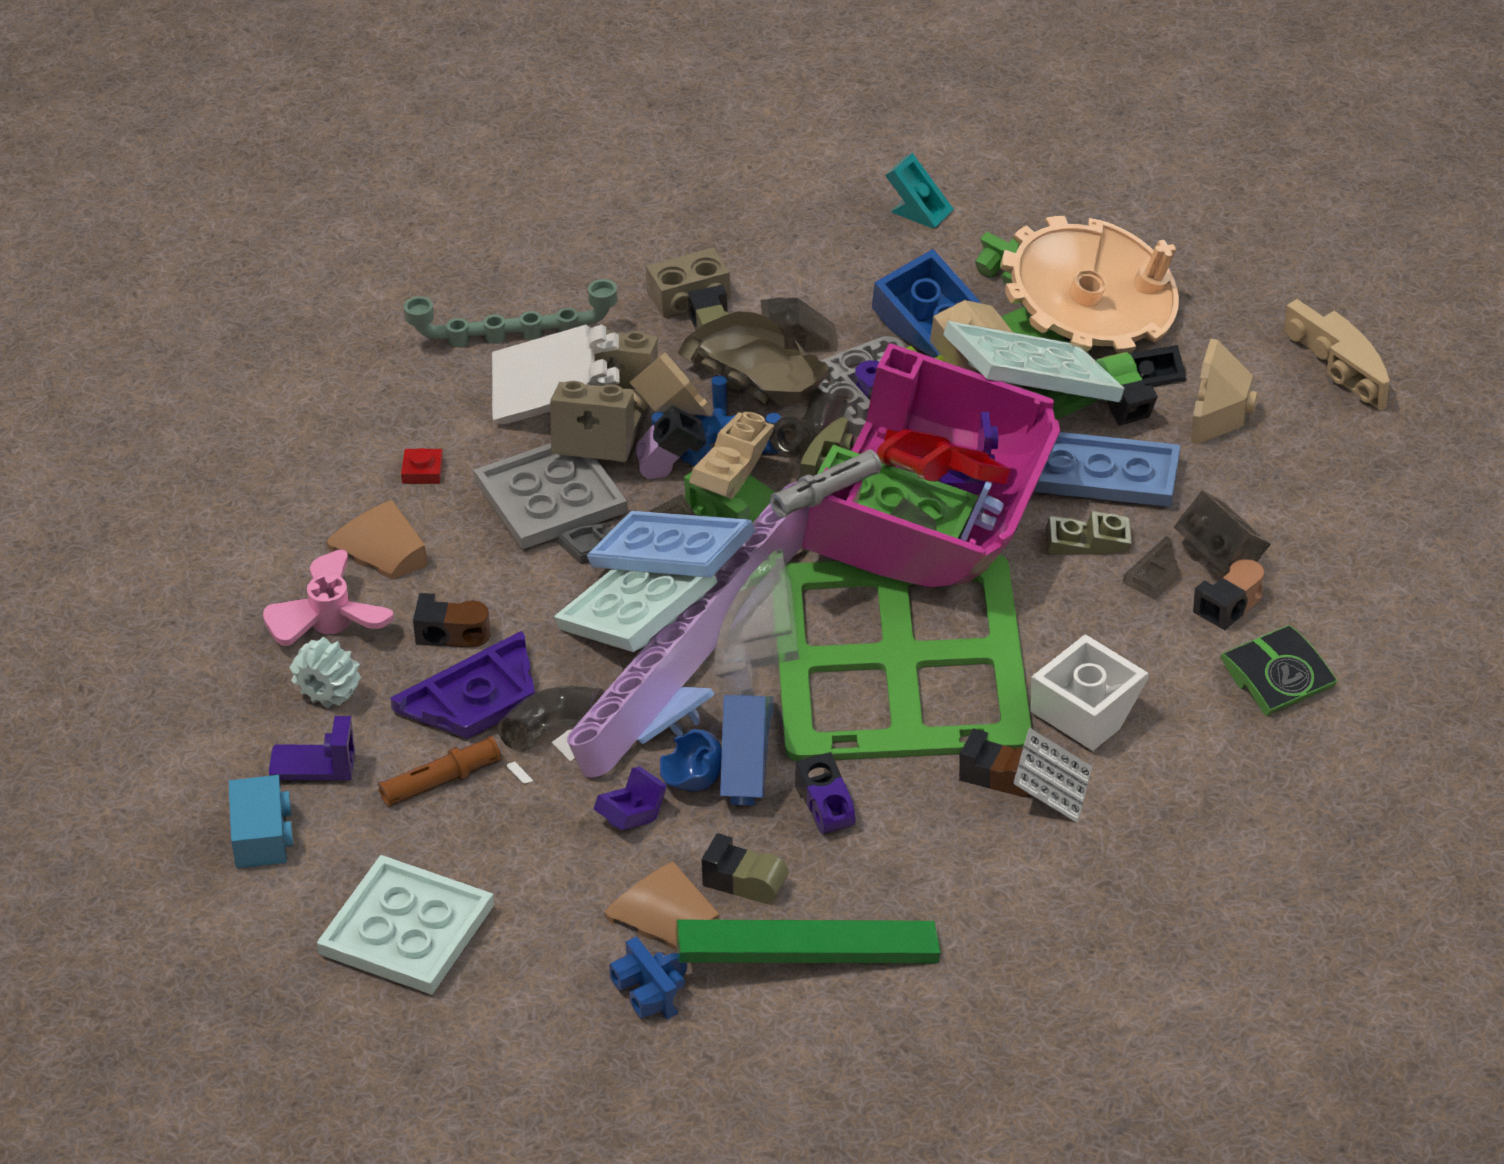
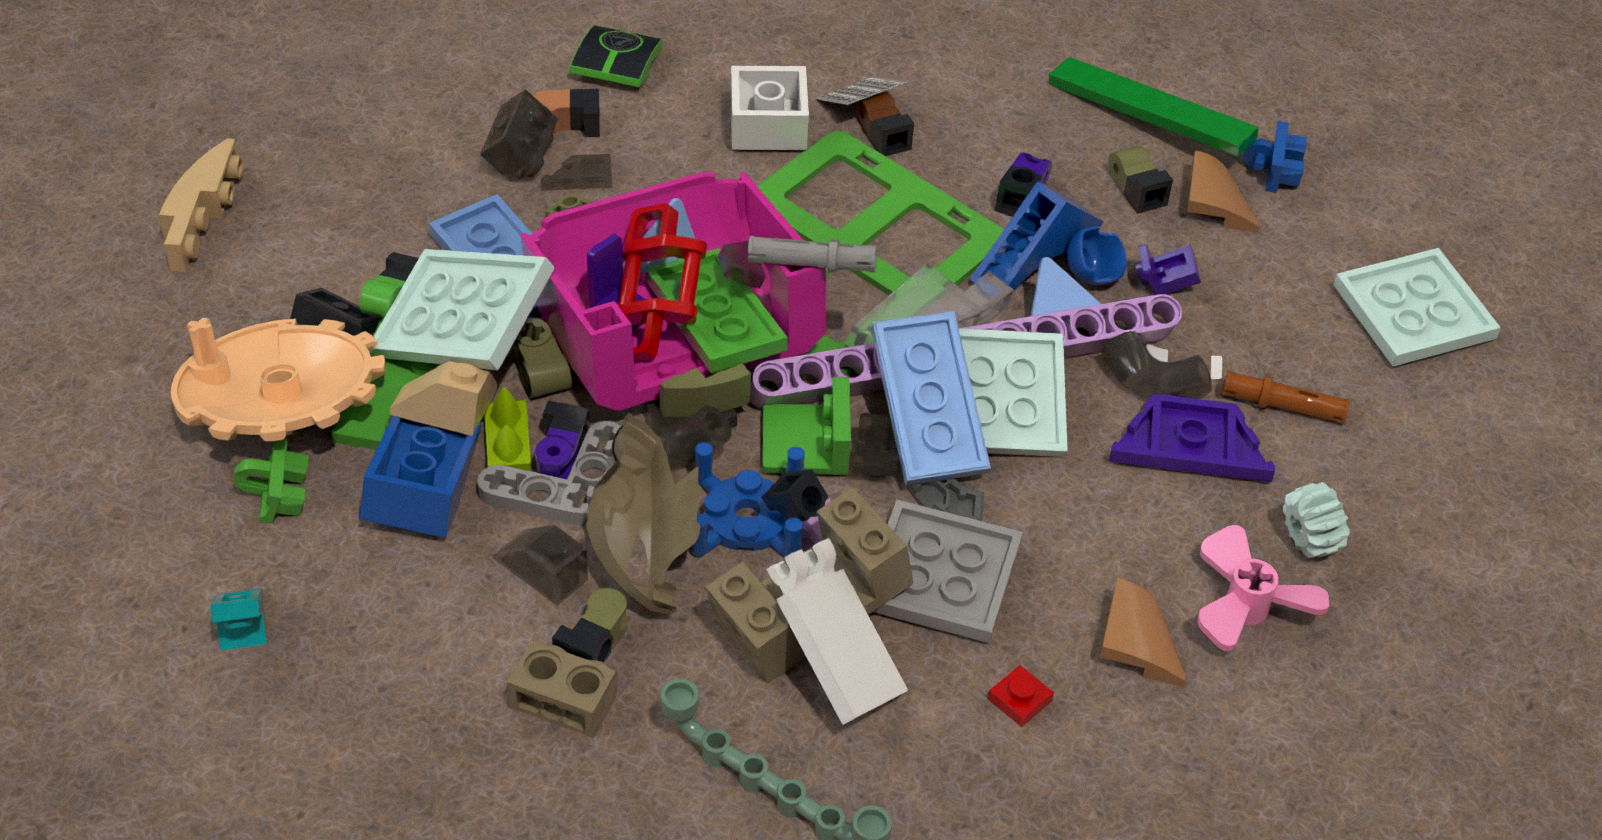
camera: 140 degrees left, 5 degrees up
dark azure brick [228,775,294,868] -> none
dark purple bracket [268,716,356,780] -> none
leg [413,593,491,647] -> none
tan slope [629,352,714,415] -> none
tan slope [689,412,774,499] -> none
tan slope [1191,339,1258,444] -> none

